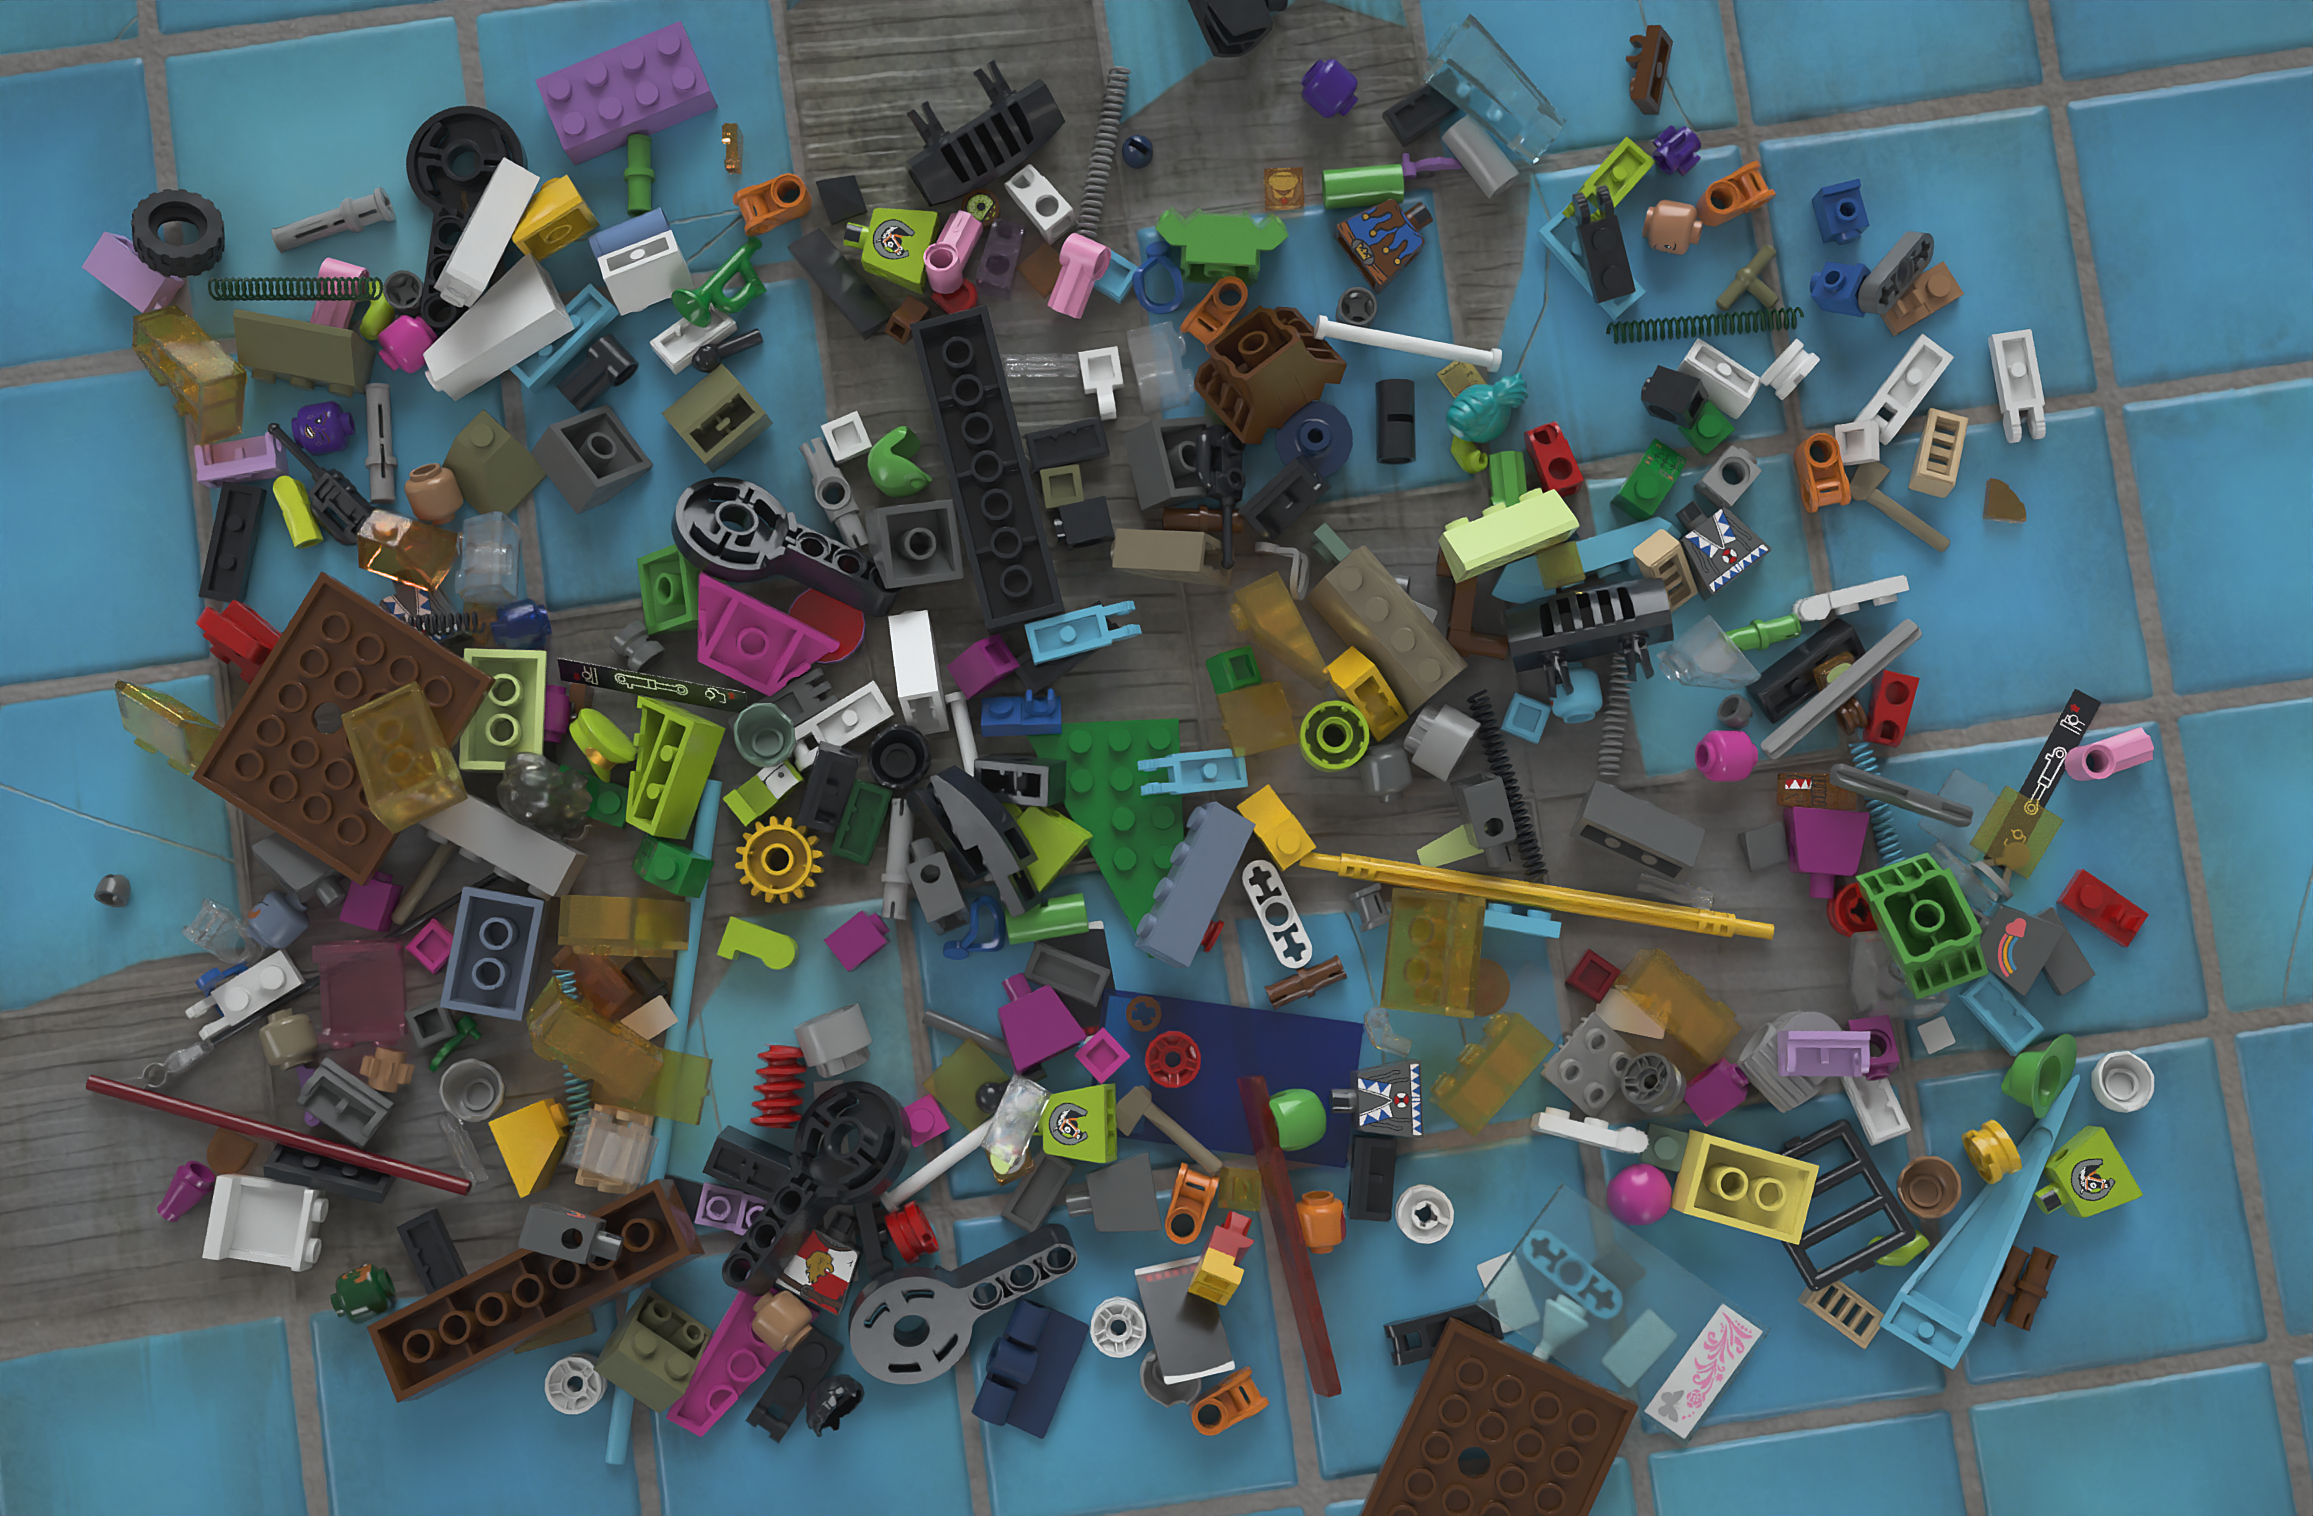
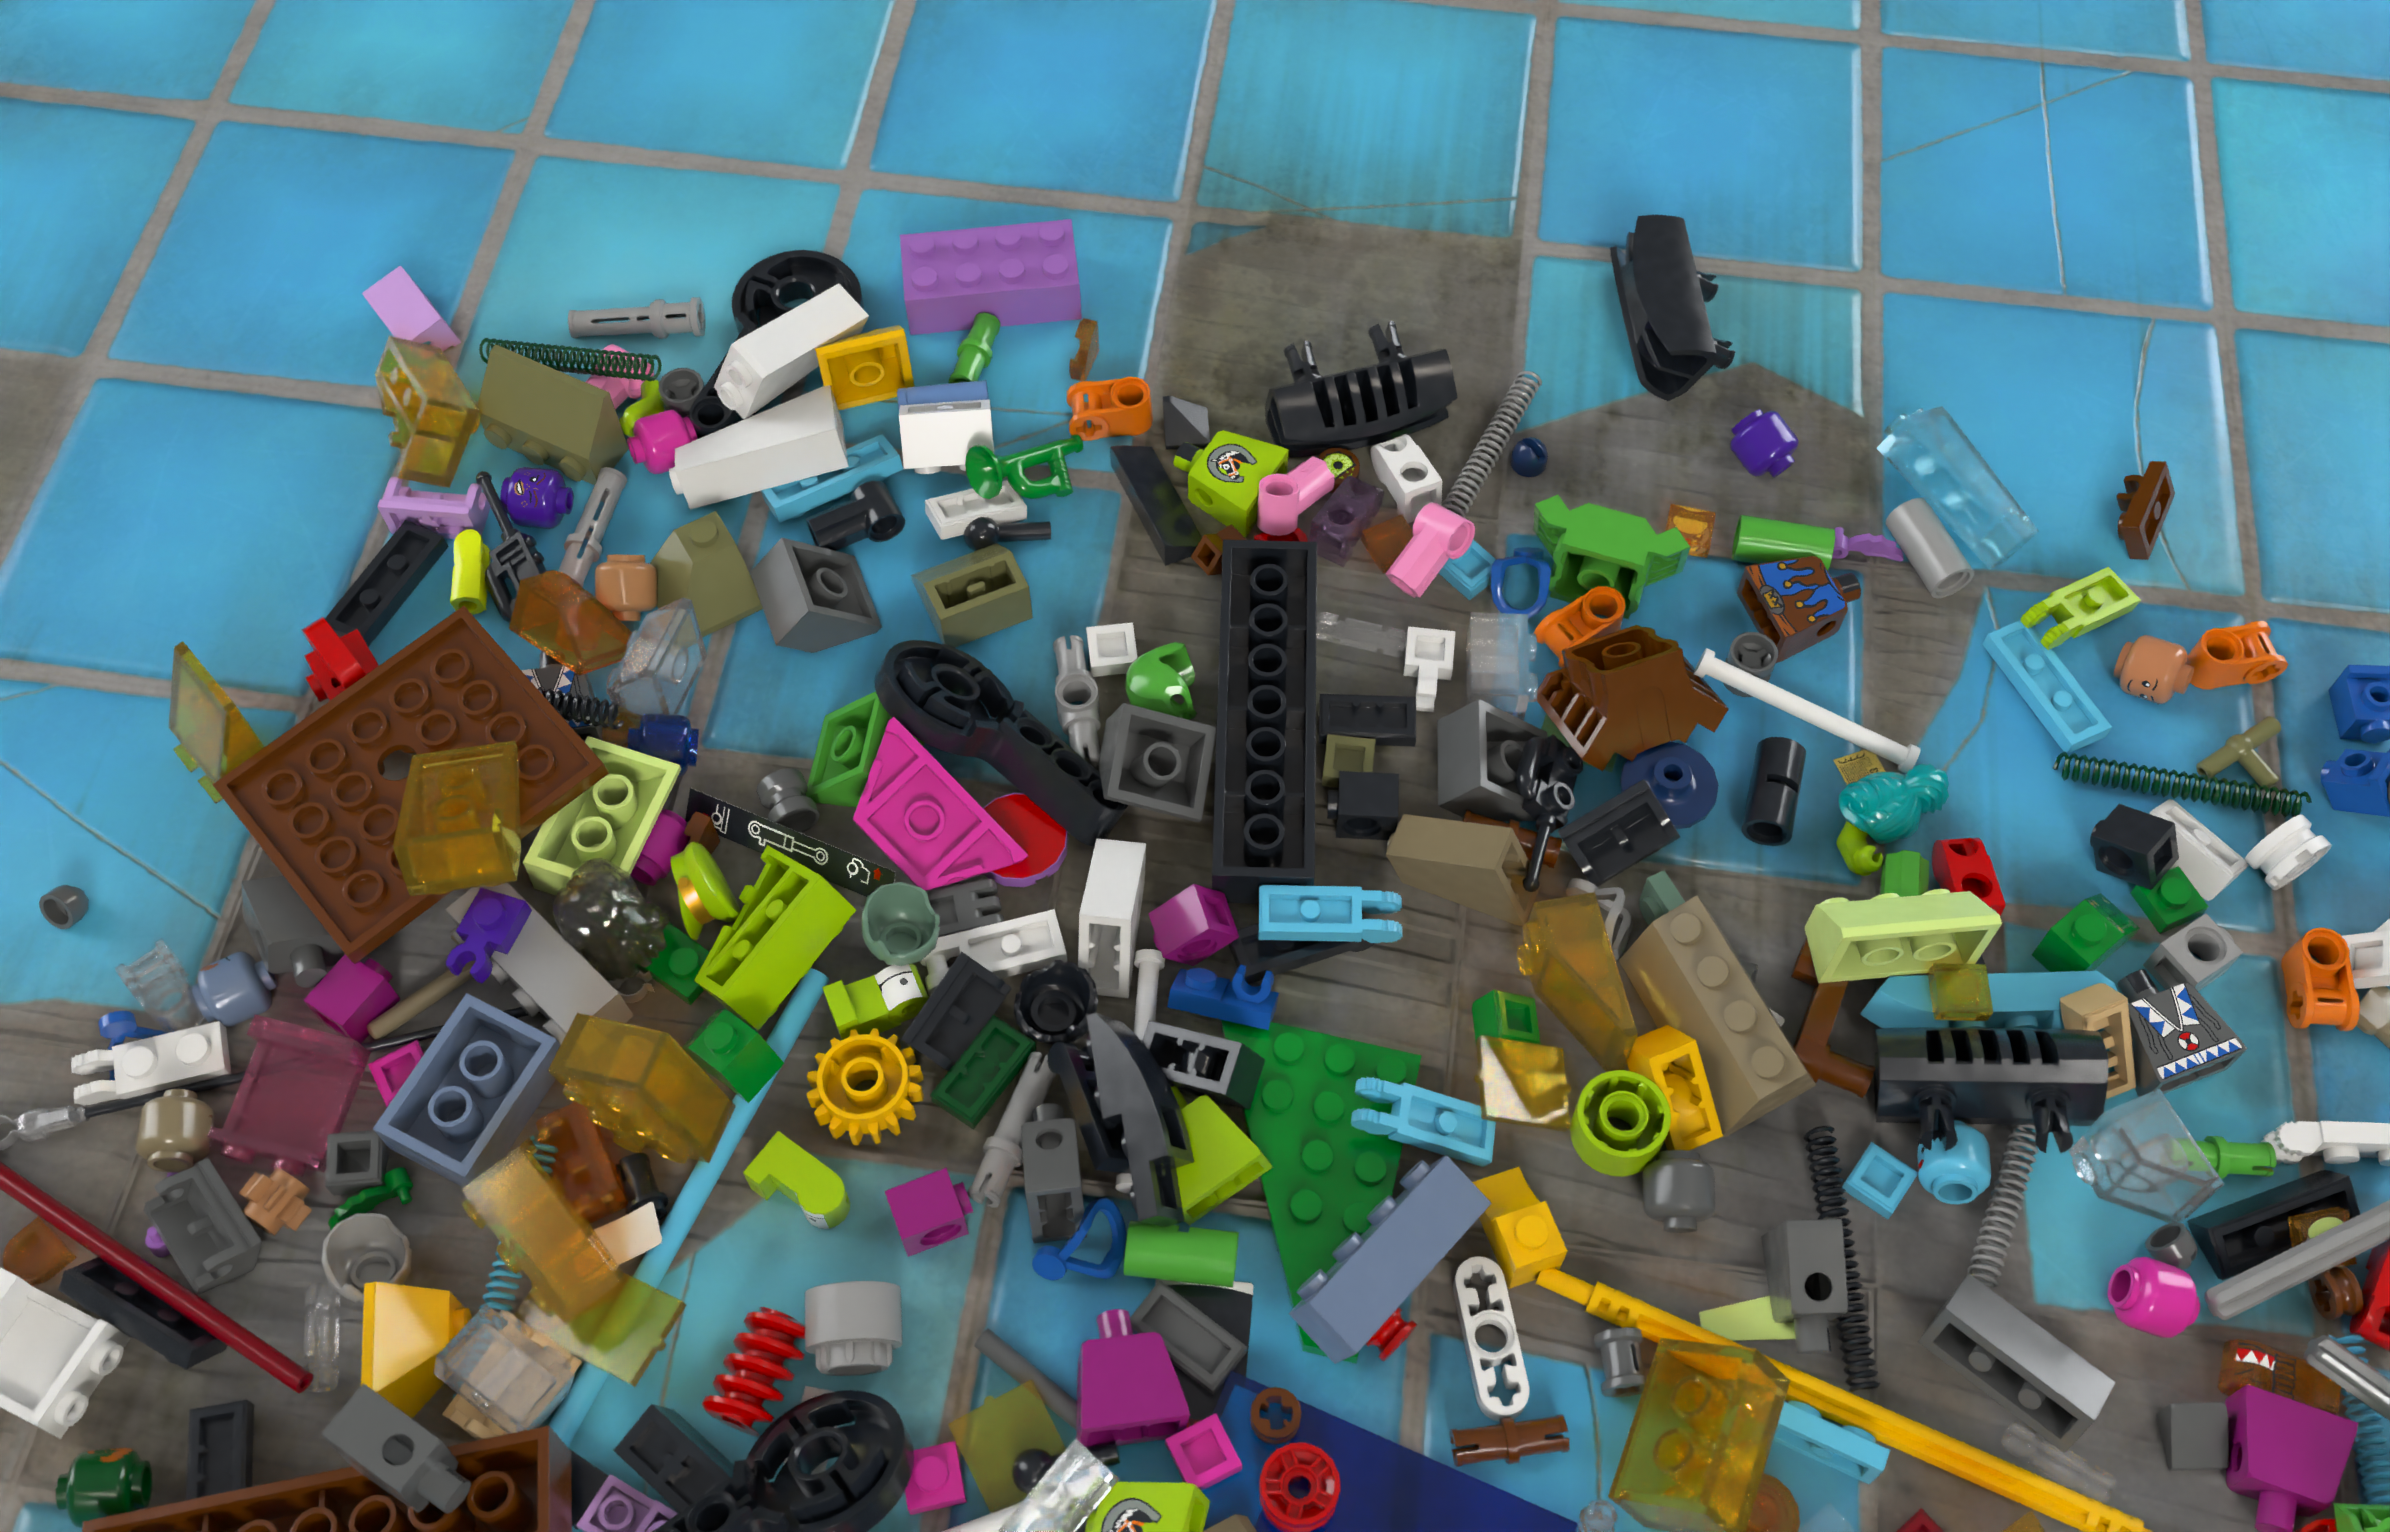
camera: 20 degrees right, 25 degrees down
black tyre [131,189,225,278] -> none
black plate [1382,70,1469,148] -> none
light grey piece [1403,704,1481,783] -> none
black hinge [1572,185,1636,303] -> none
dark purple gear [1652,125,1701,176] -> none
none -> dark purple plate [446,887,532,983]

